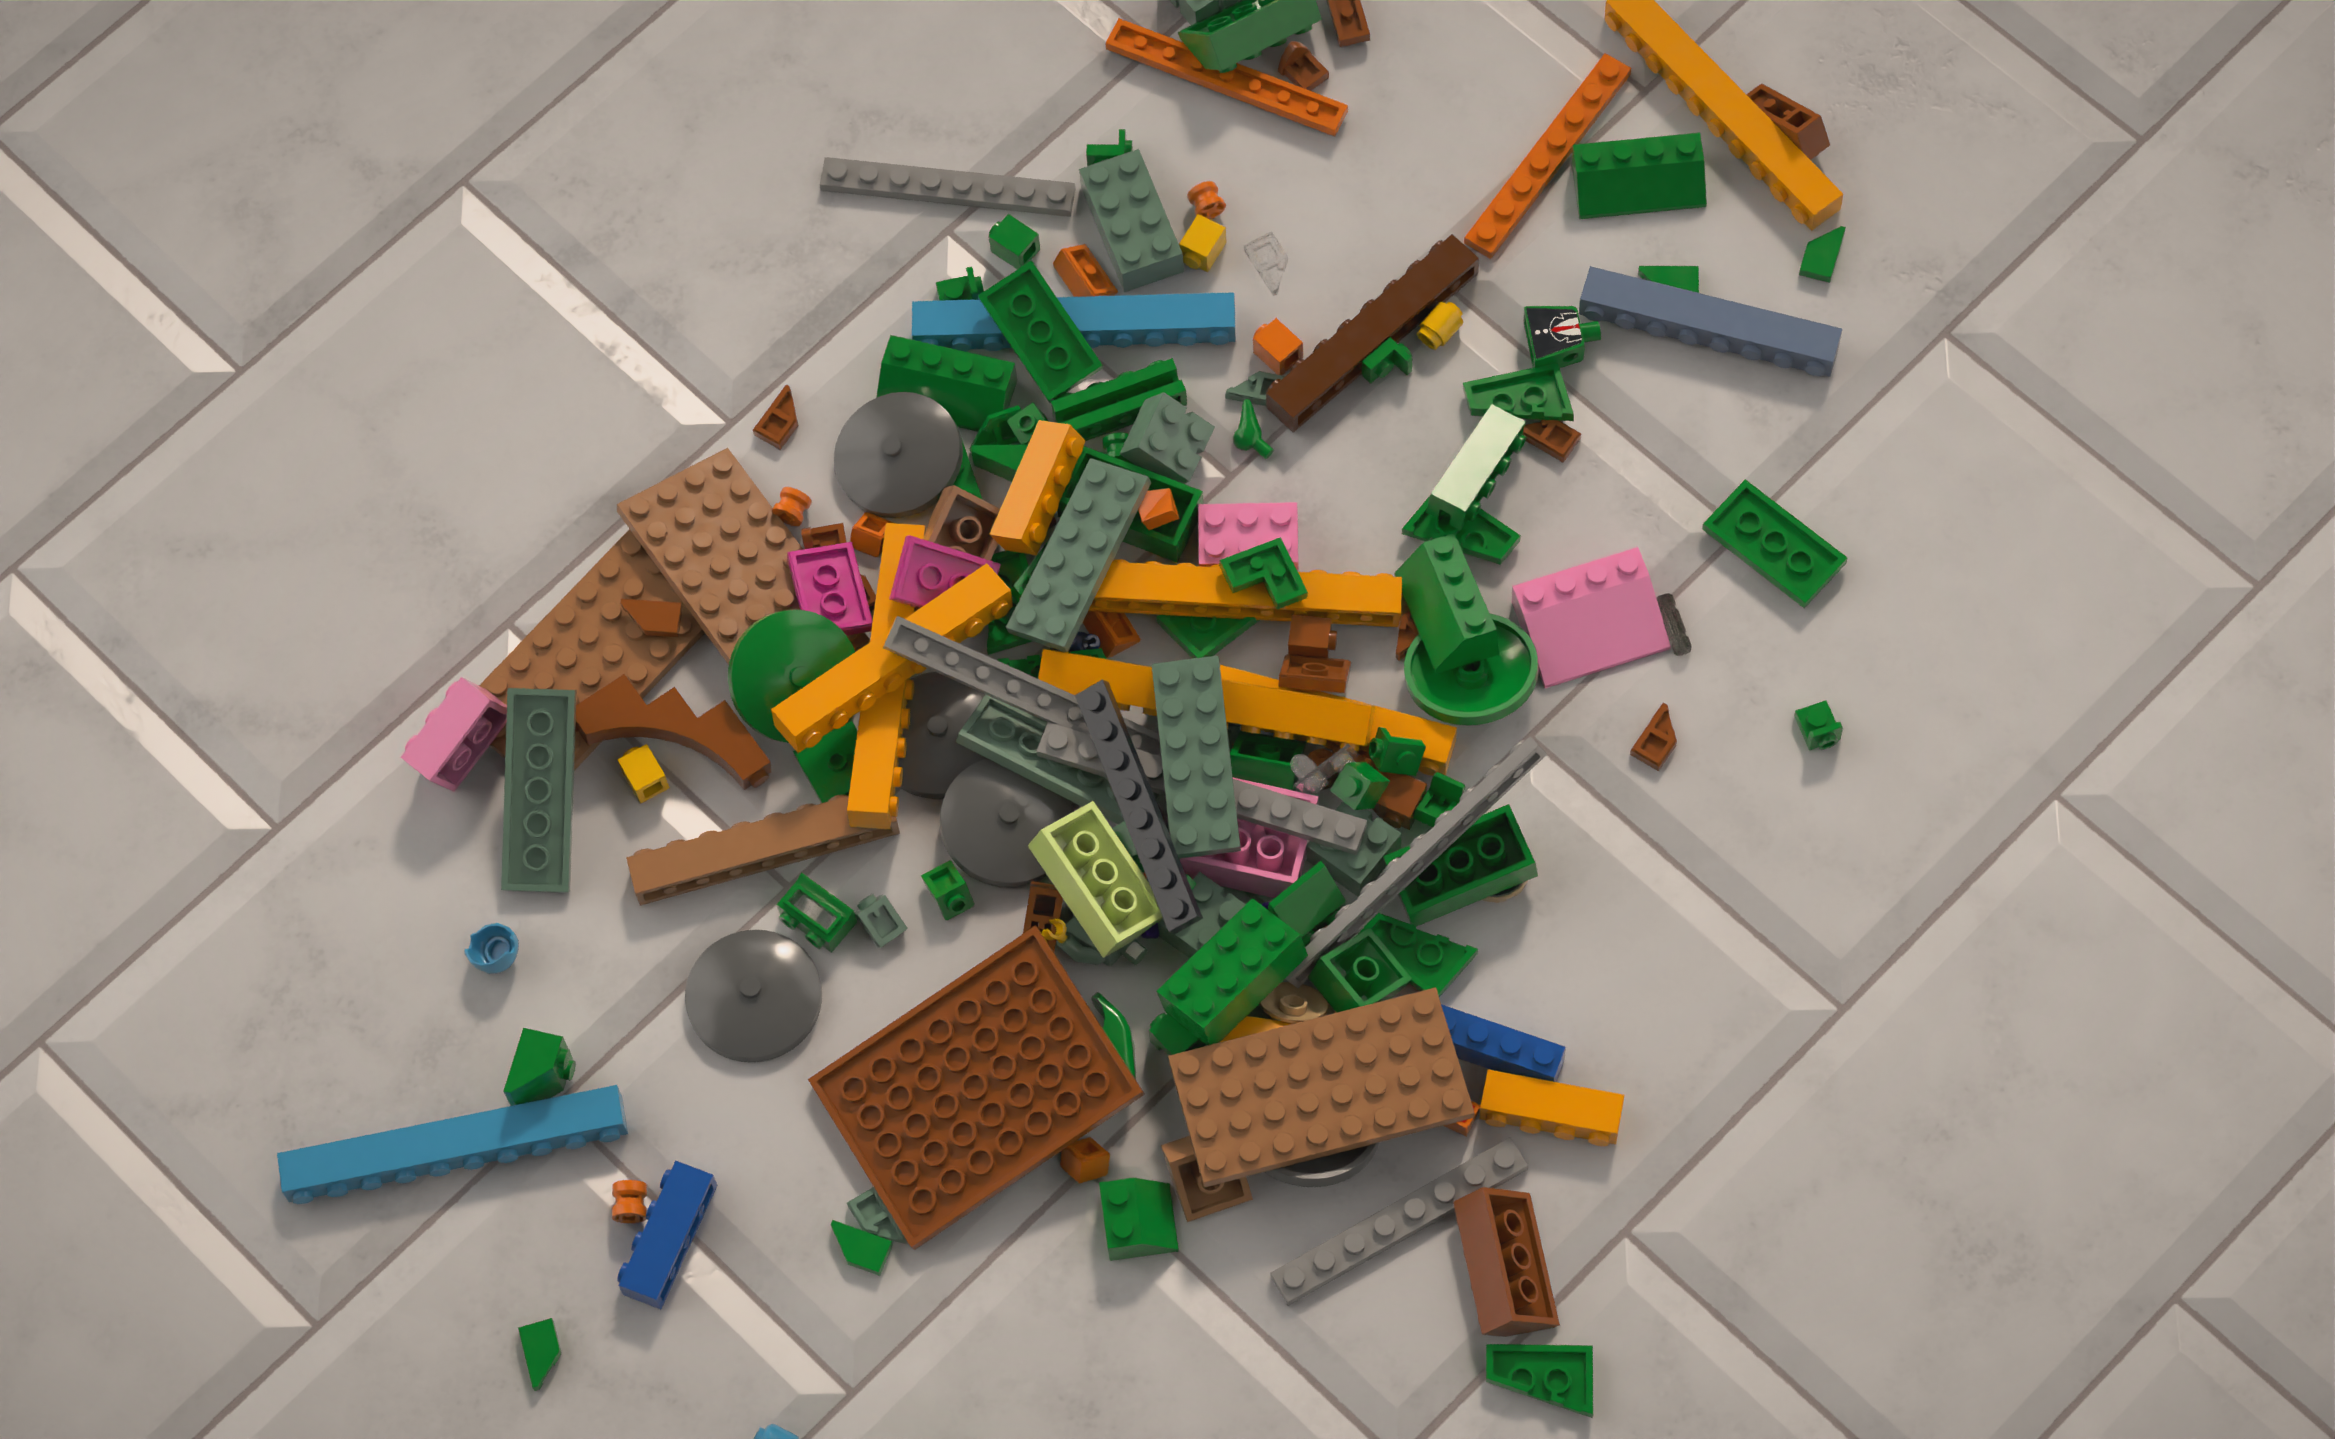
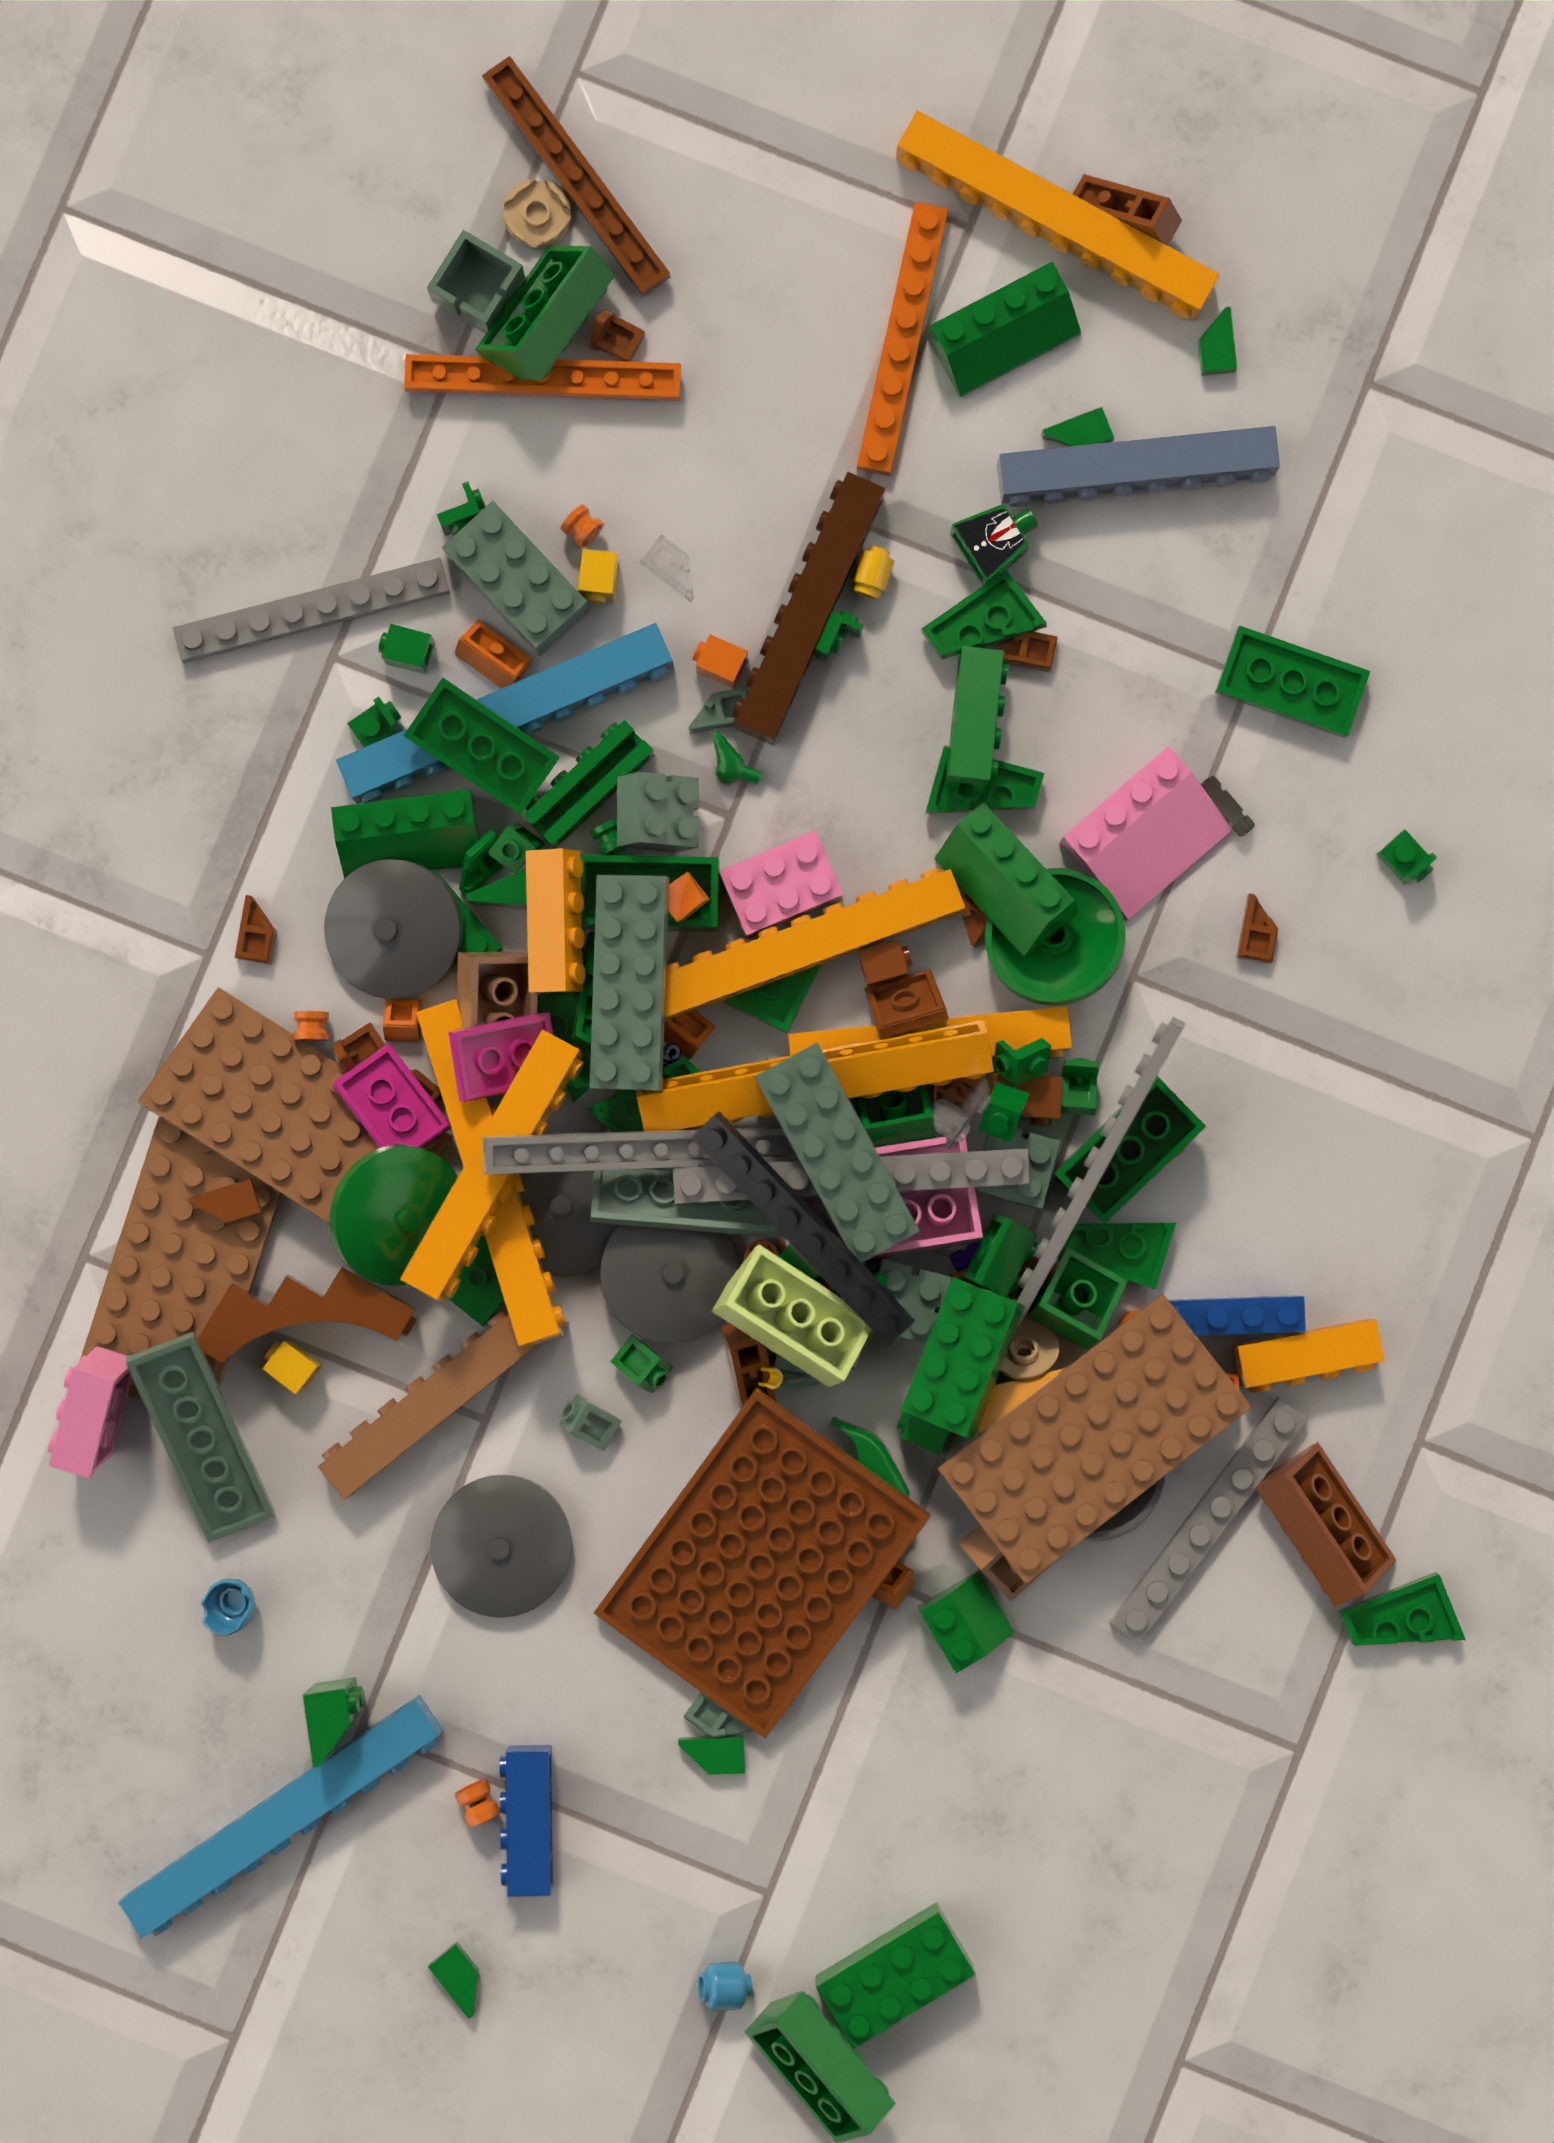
camera: 25 degrees left, 20 degrees up
green window [776,873,857,953] -> none
green plate [1219,537,1308,610] -> none

